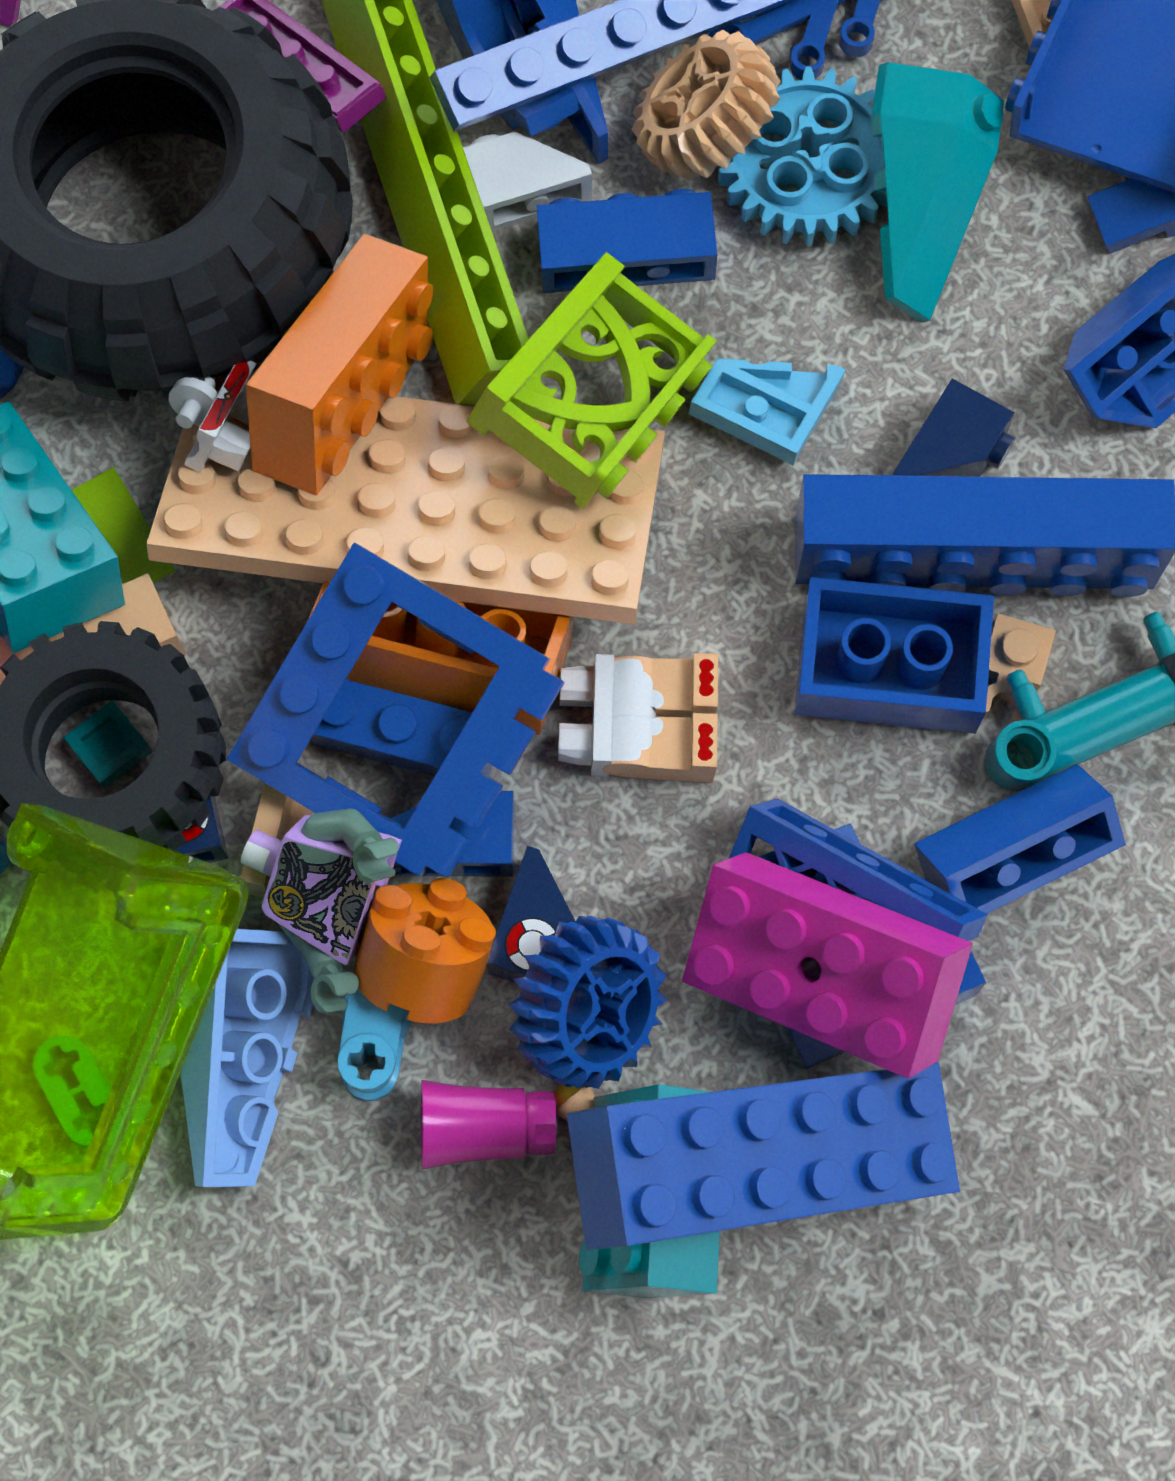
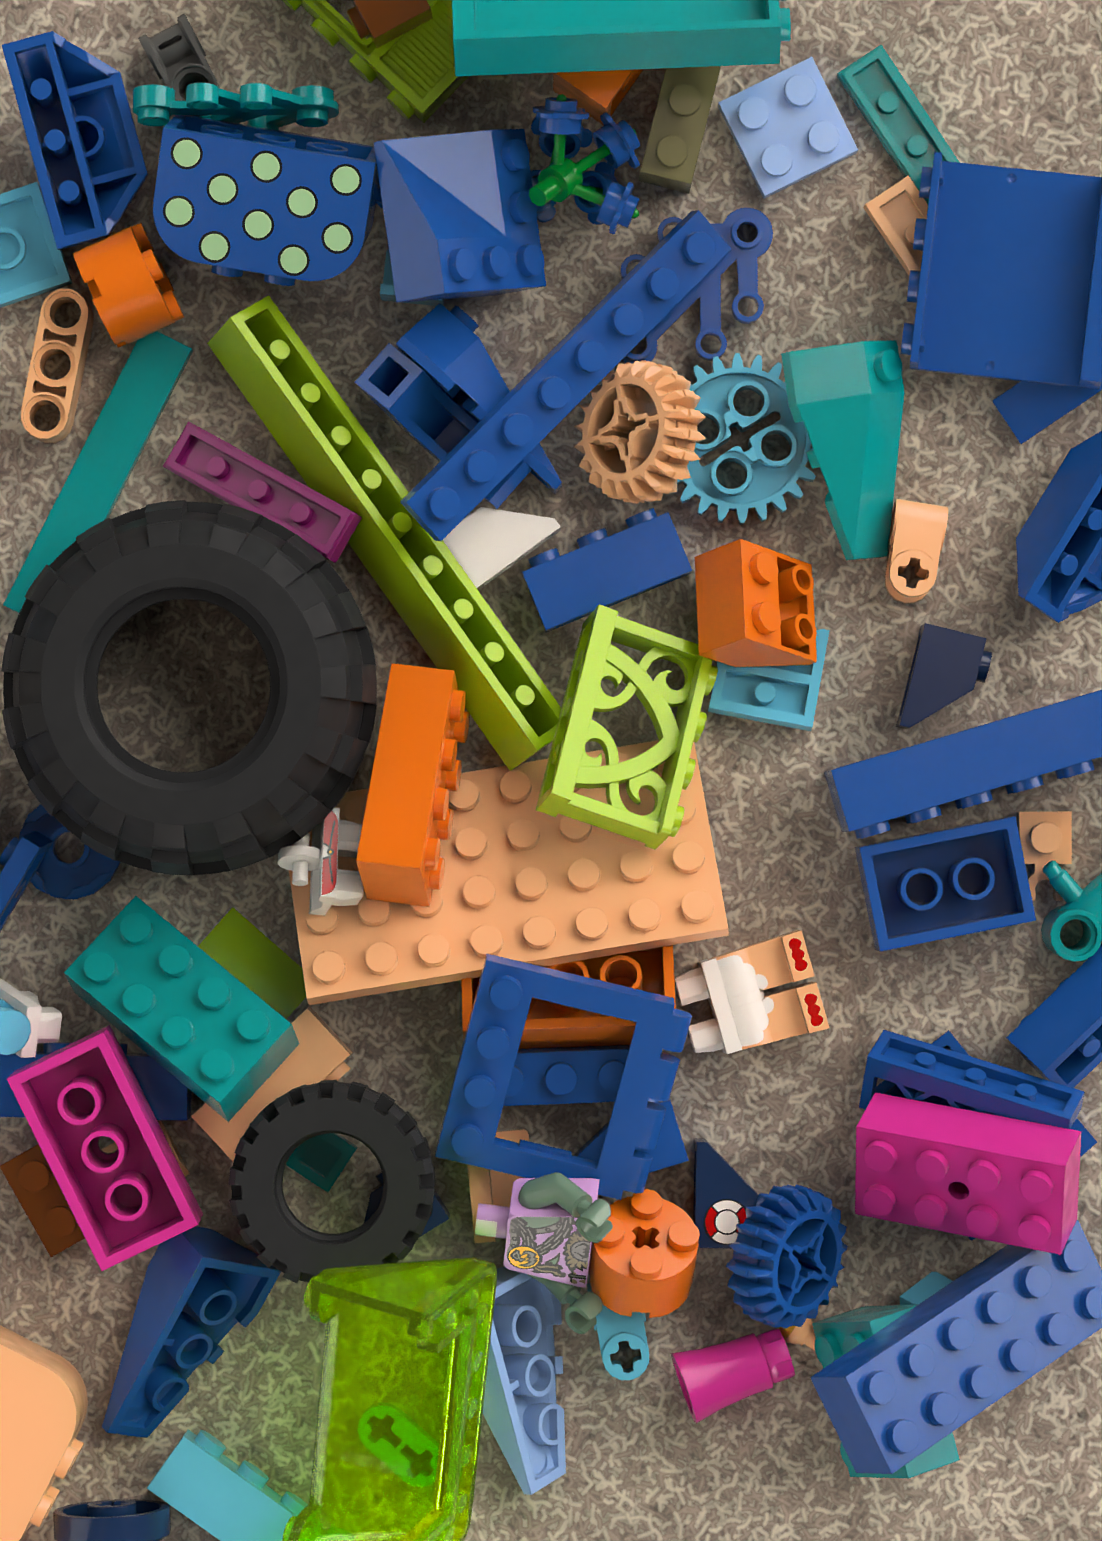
camera: 25 degrees left, 15 degrees up
none -> orange slope [694,539,817,667]
none -> light nougat piece [885,499,948,604]

